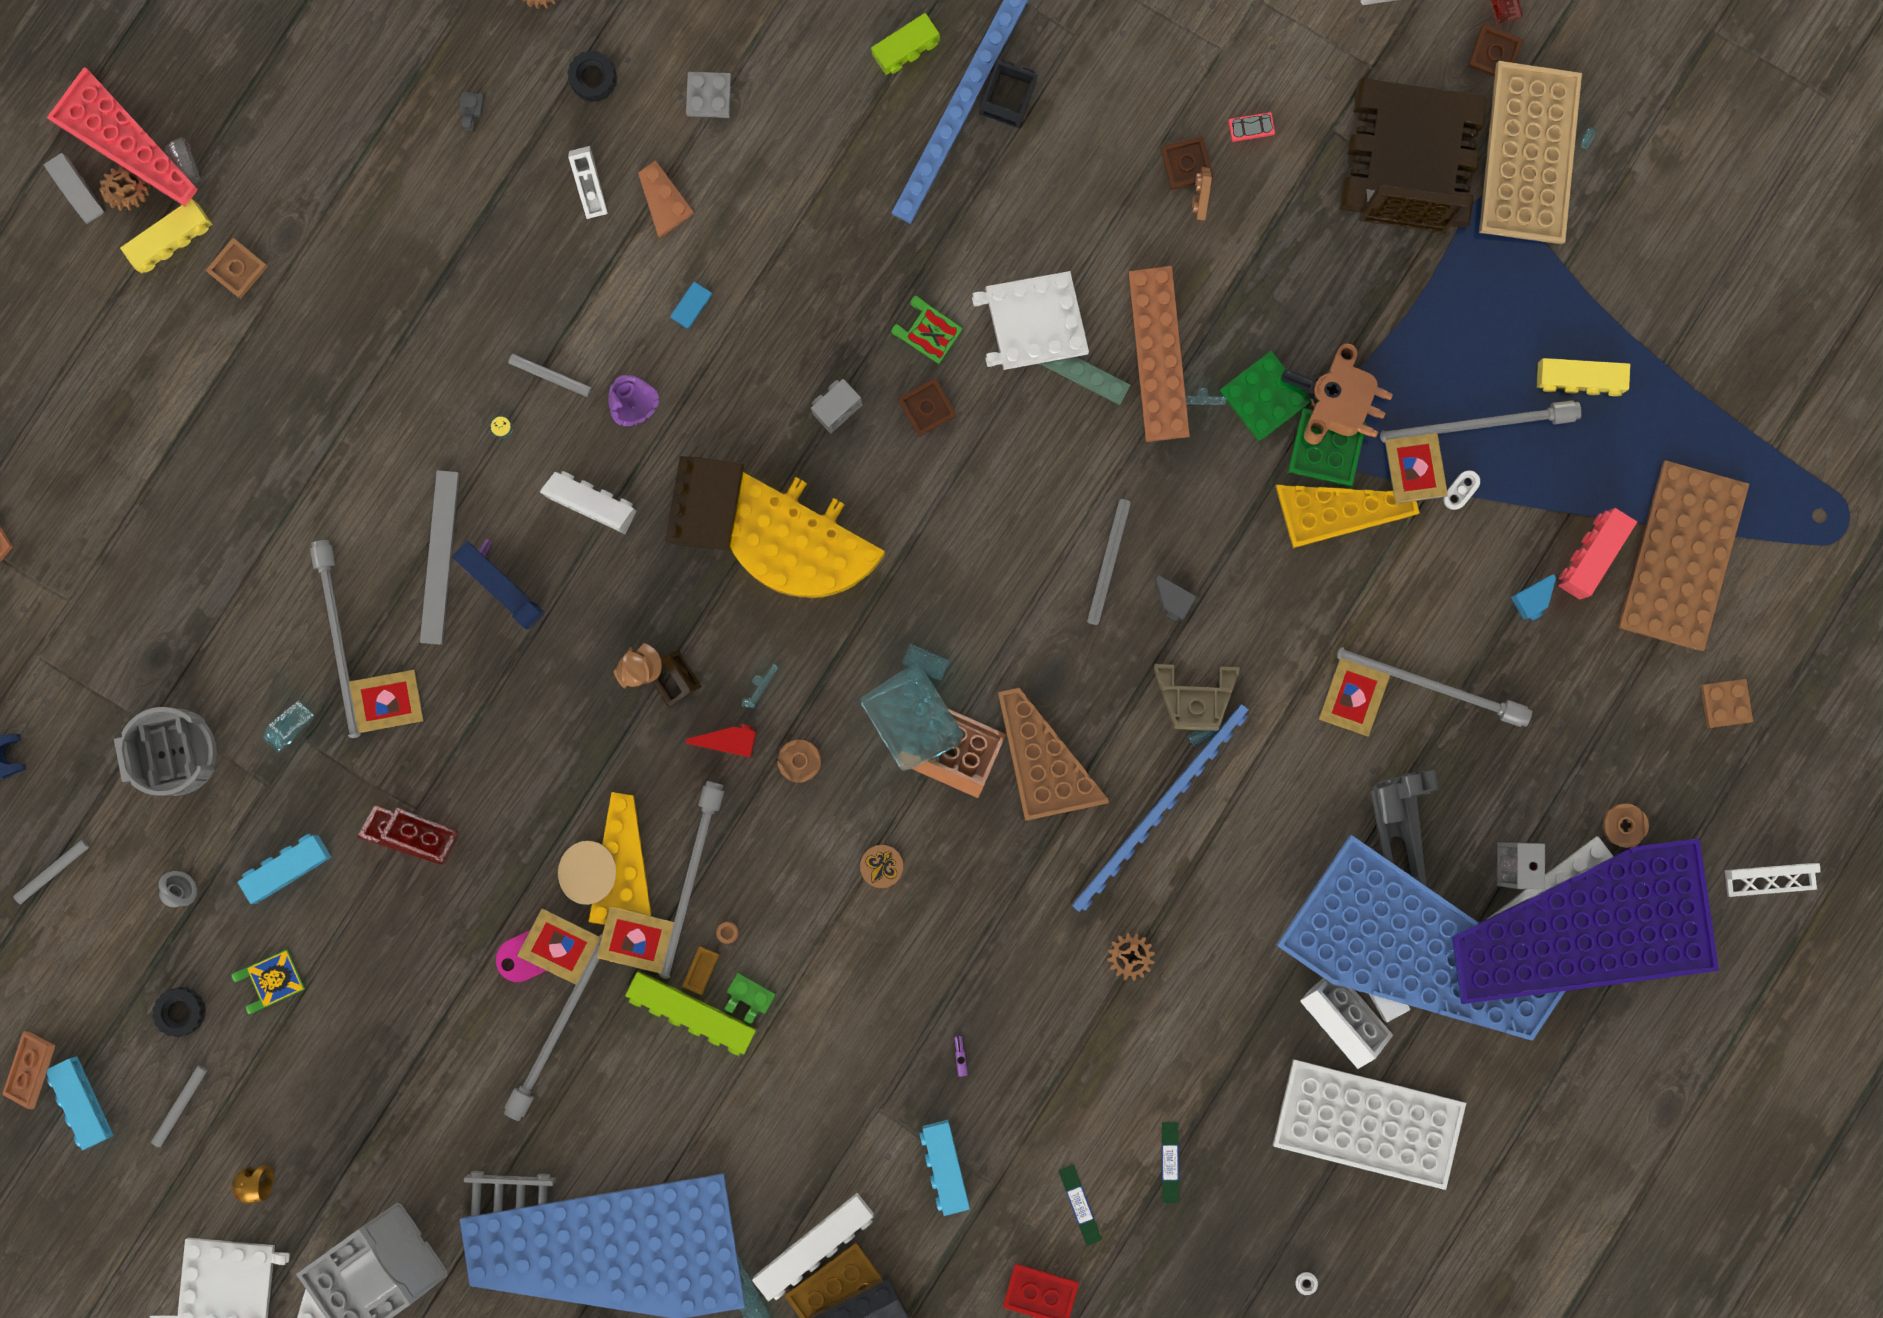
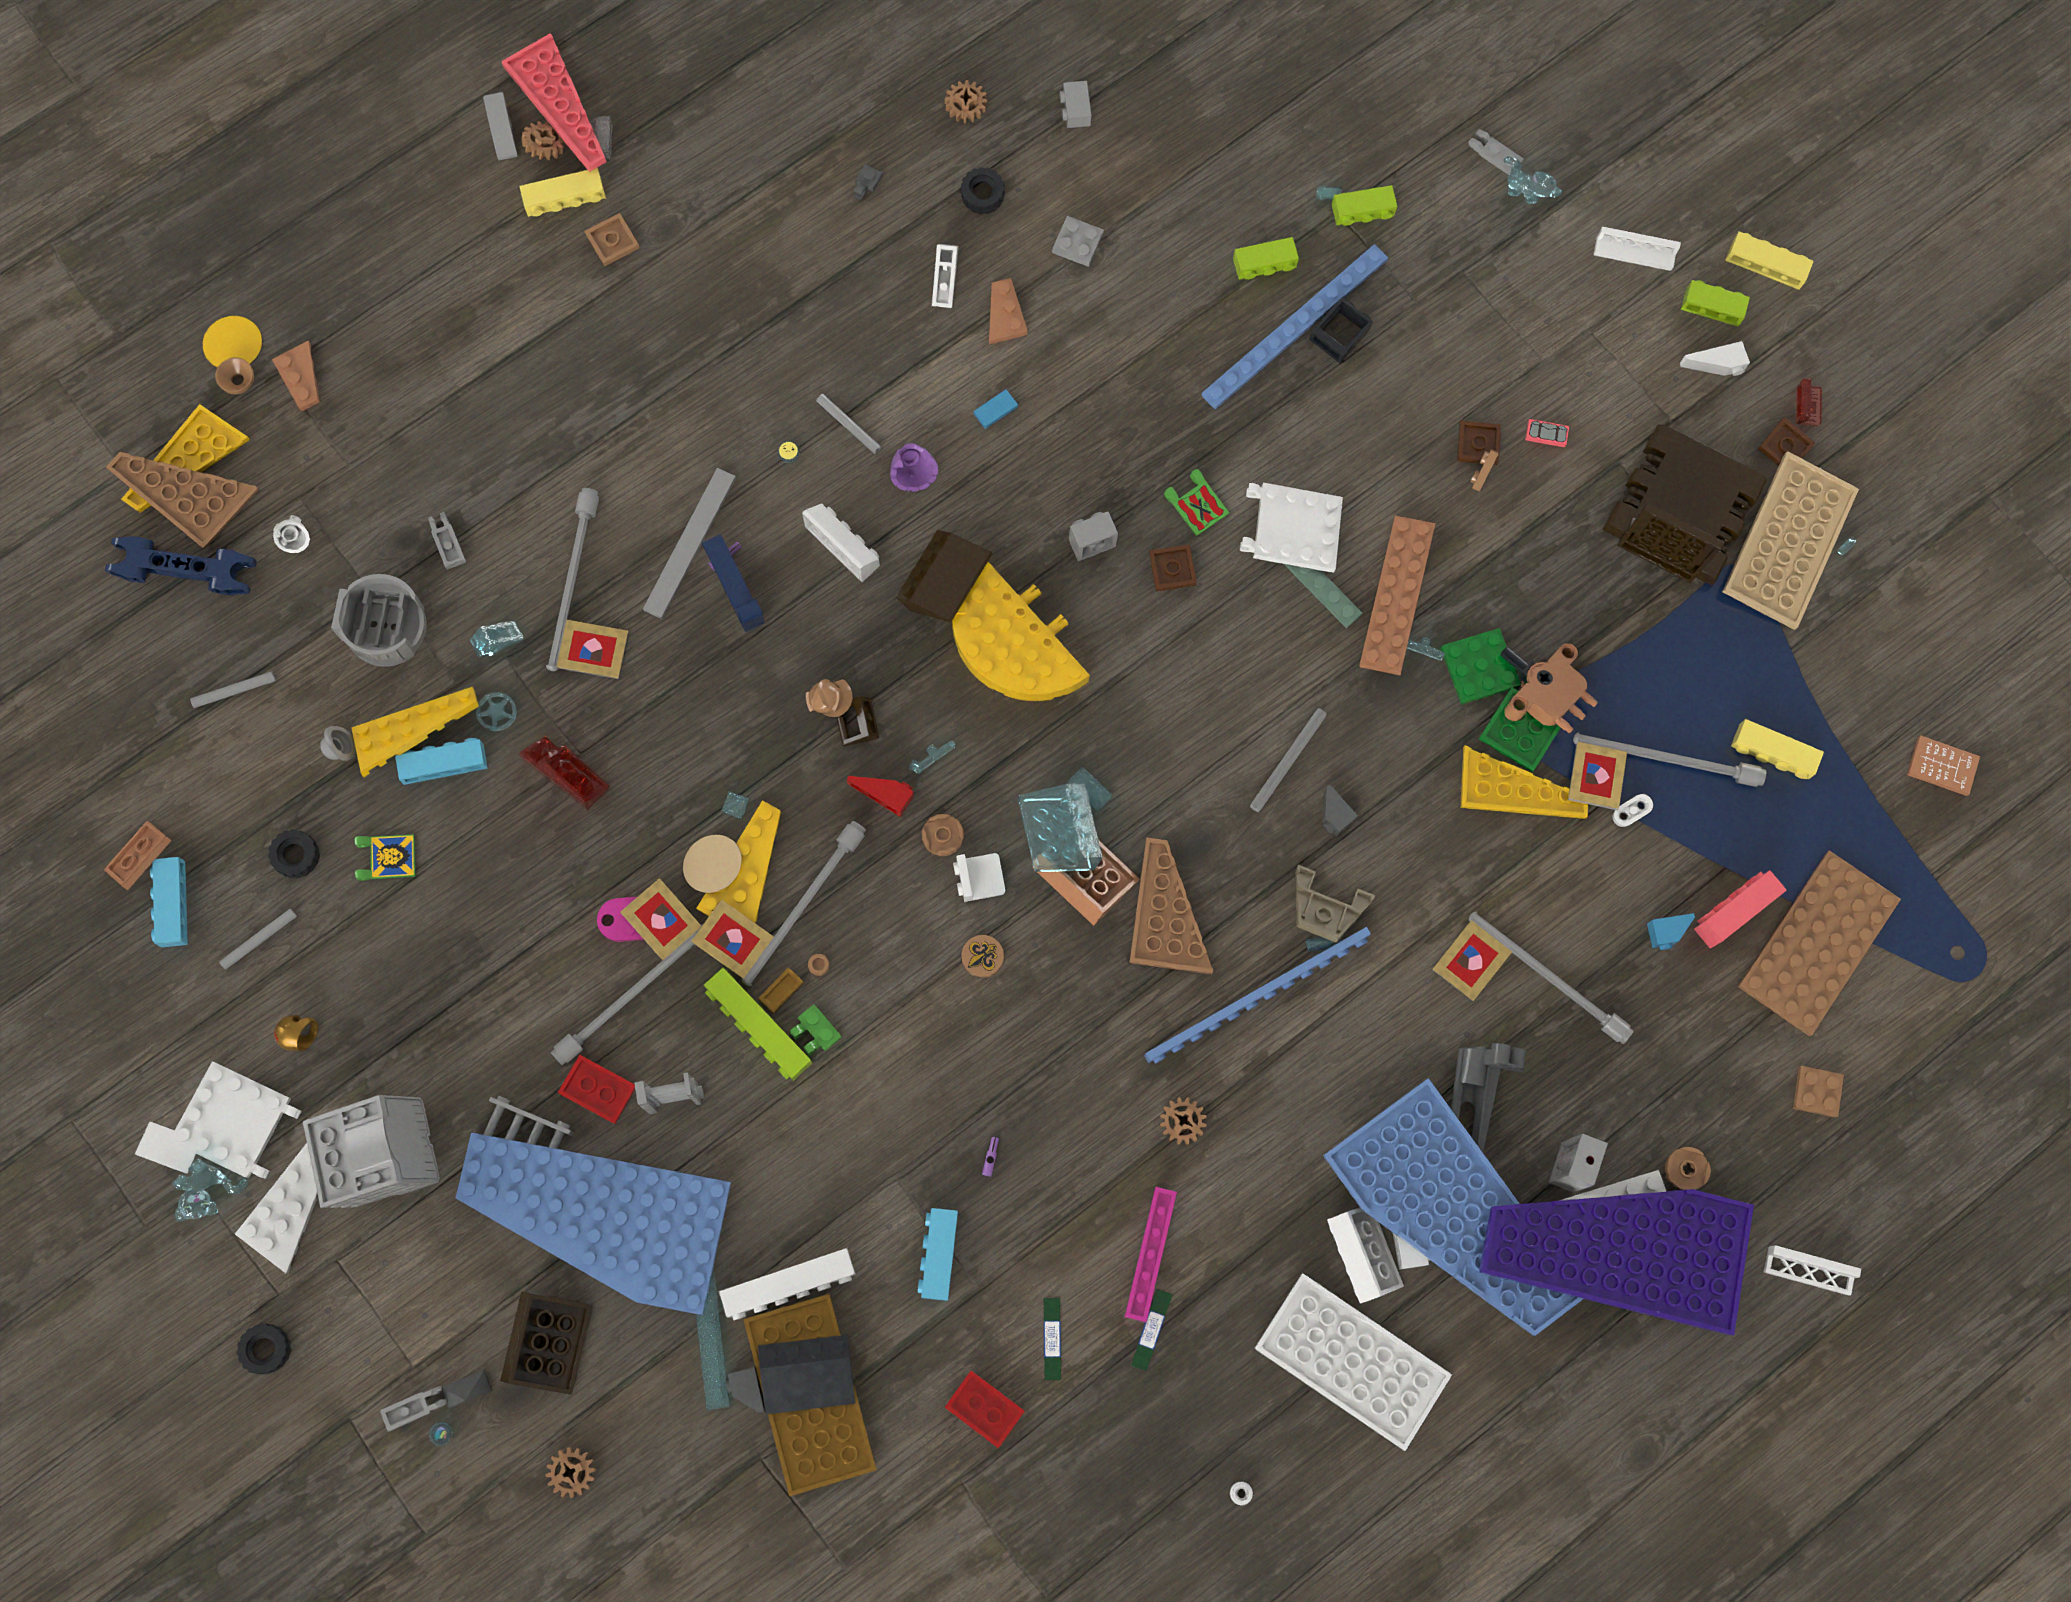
camera: 10 degrees right, 10 degrees down
none -> white helmet [273,515,310,553]
none -> yellow wing [351,687,479,778]
none -> light grey hinge [428,512,466,570]
none -> clear light blue wheel [476,692,517,731]
none -> red plate [558,1055,636,1124]
none -> light grey fence [635,1073,704,1114]
none -> clear light blue tile [722,792,749,819]
none -> white bracket [953,853,1005,902]
none -> dark pink plate [1125,1187,1177,1322]
none -> nougat tile [1907,735,1980,796]

